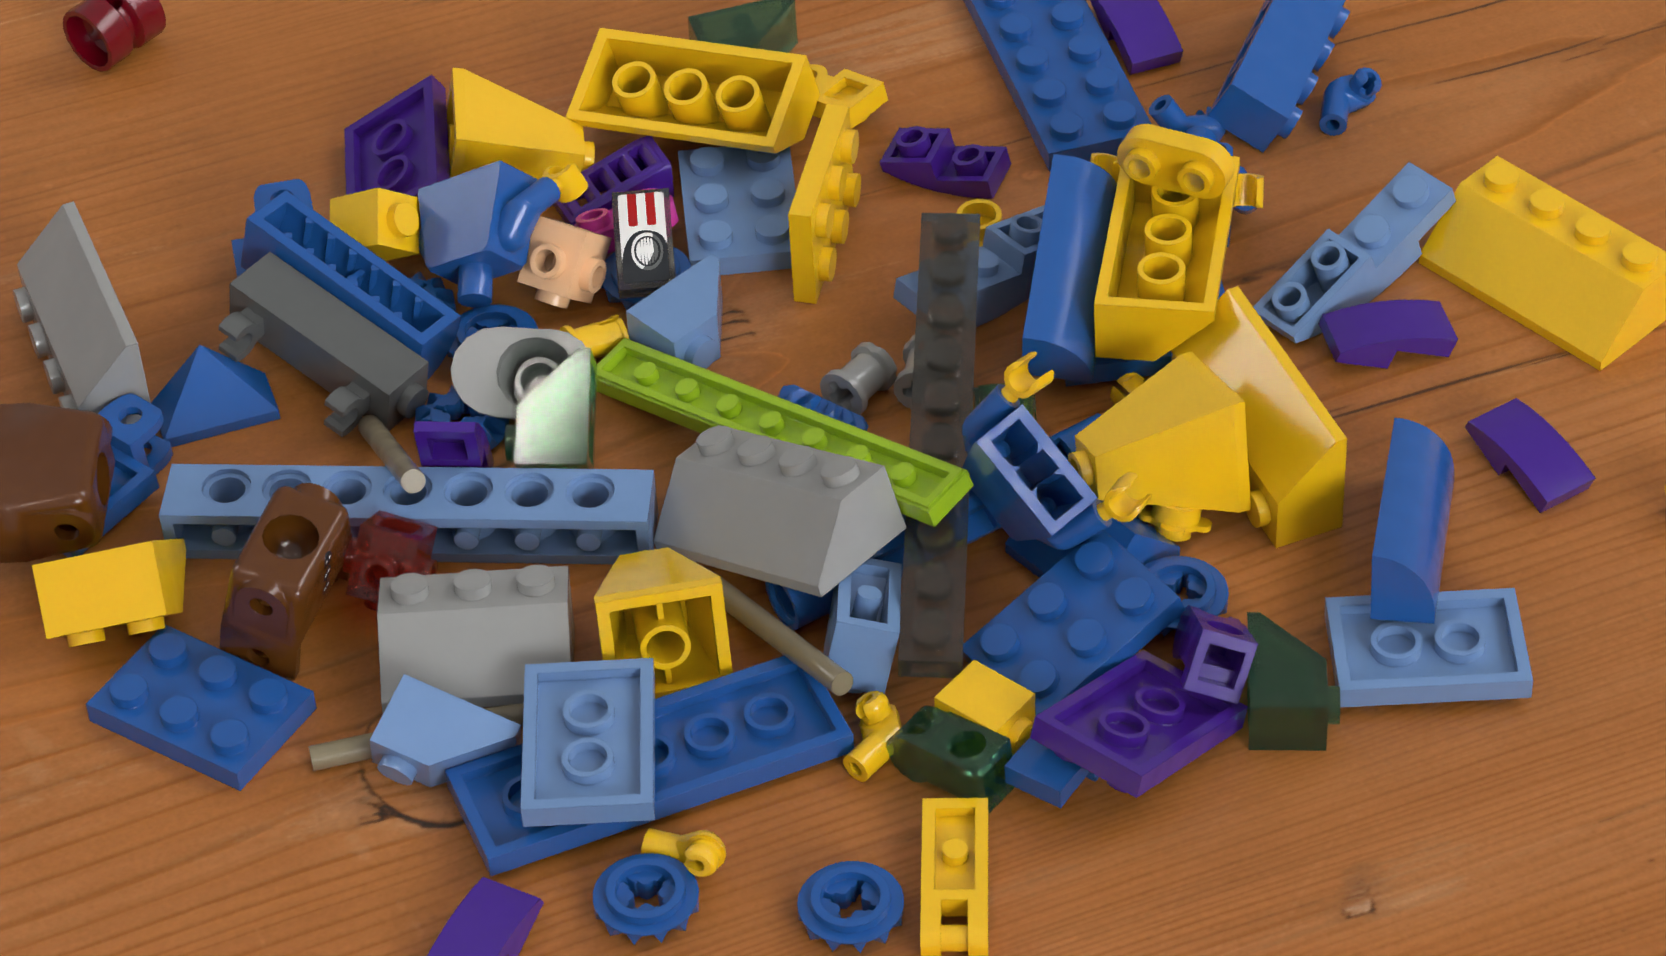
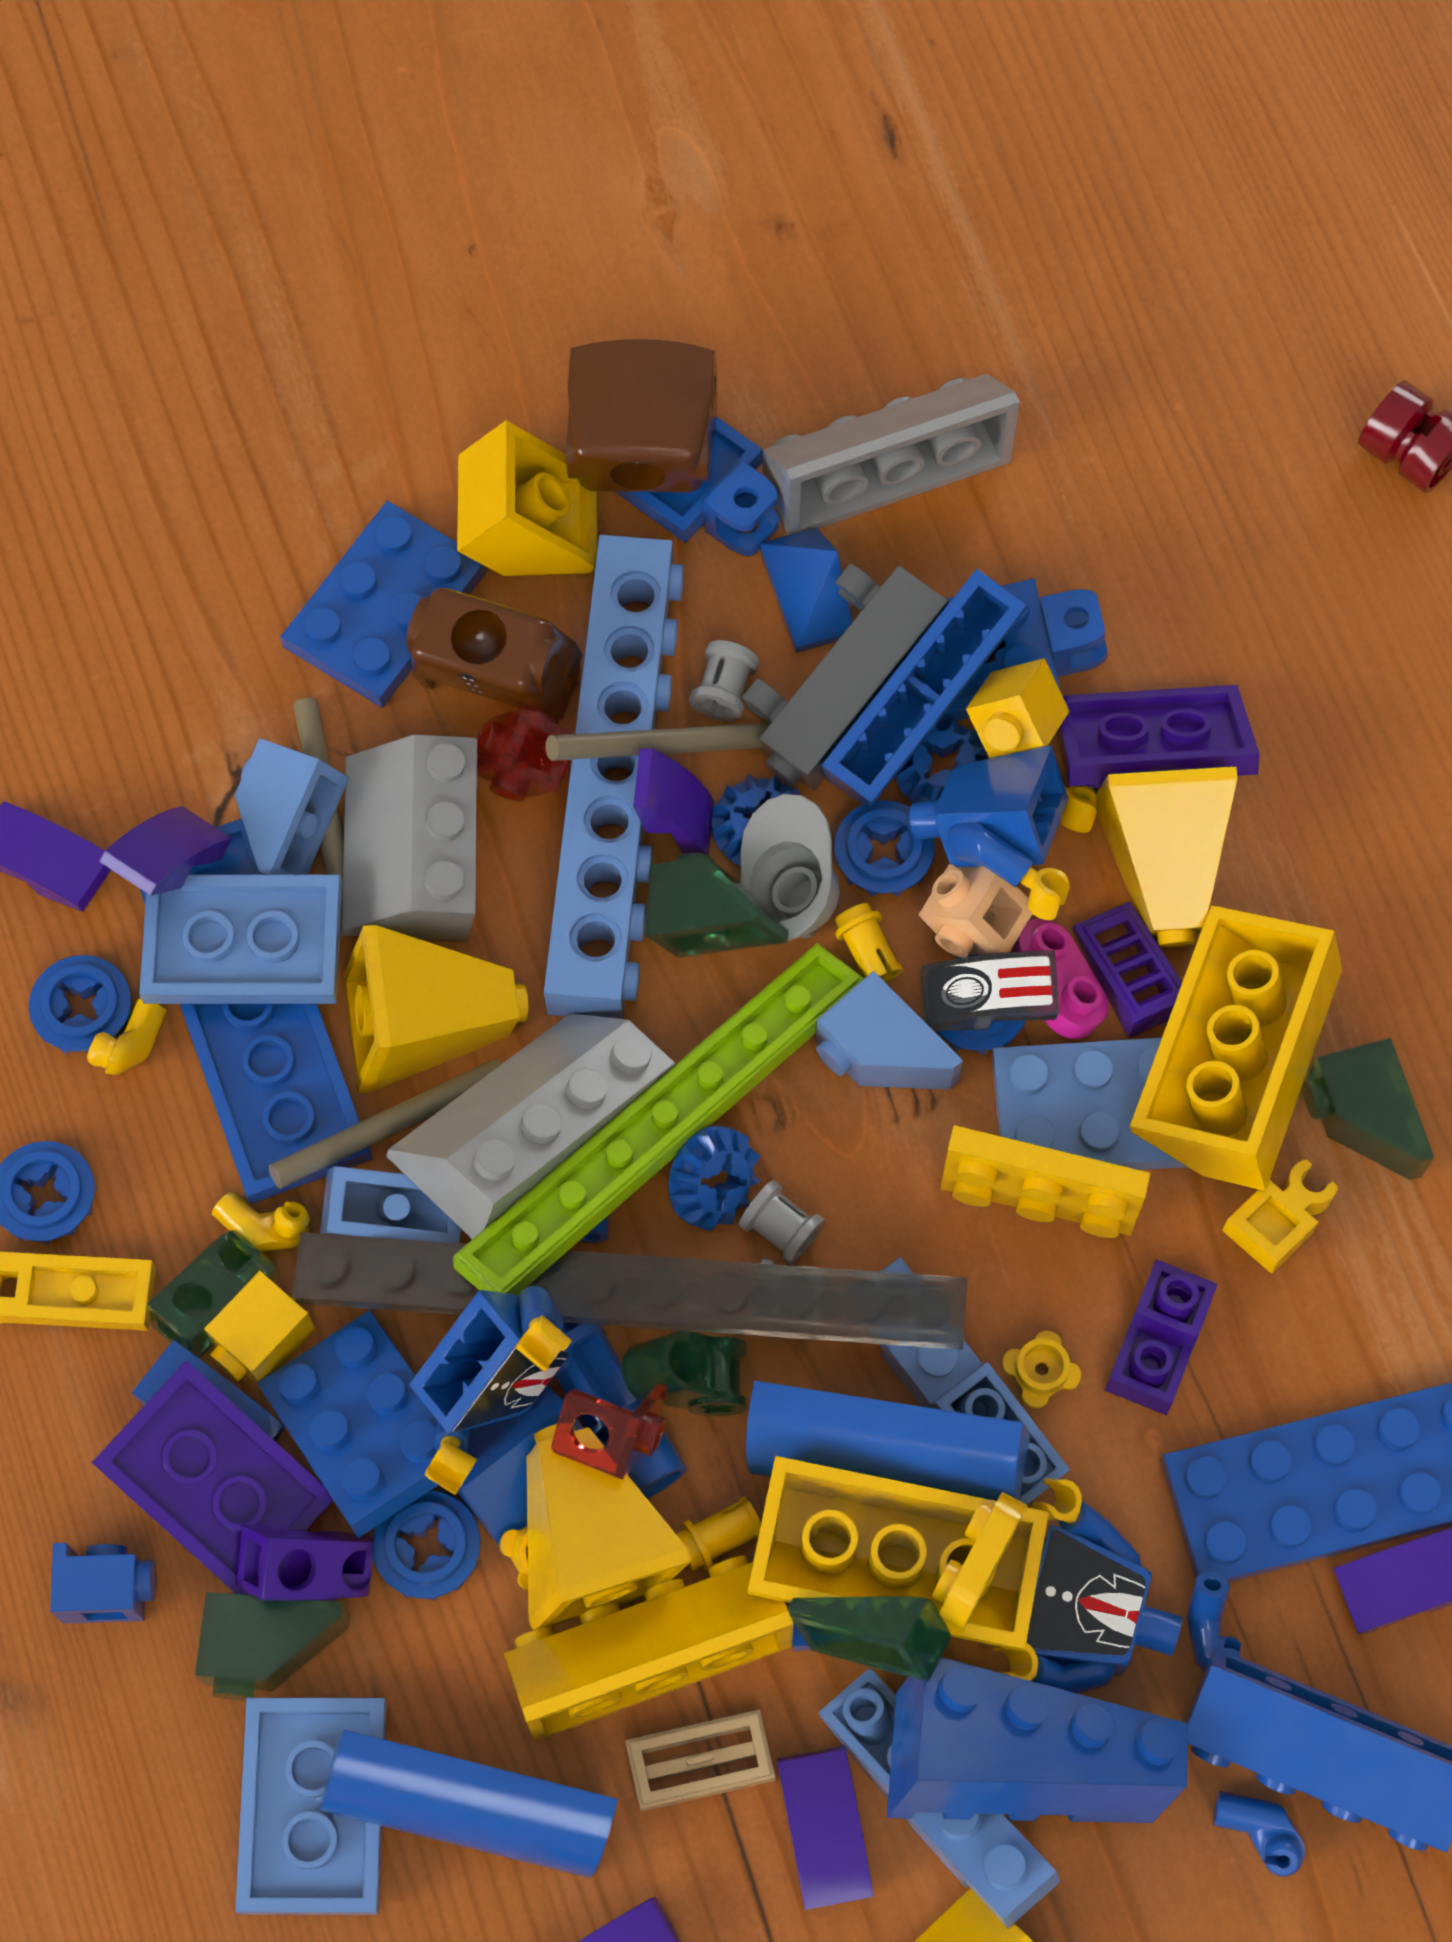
camera: 90 degrees right, 25 degrees up
none -> blue brick [50,1543,157,1624]
none -> dark purple slope [99,806,232,896]
none -> clear red bracket [551,1383,668,1480]
none -> tan tile [625,1709,775,1812]
none -> light grey bush [689,640,759,722]
none -> clear green slope [787,1596,951,1681]
none -> blue wedge [887,1653,1188,1823]

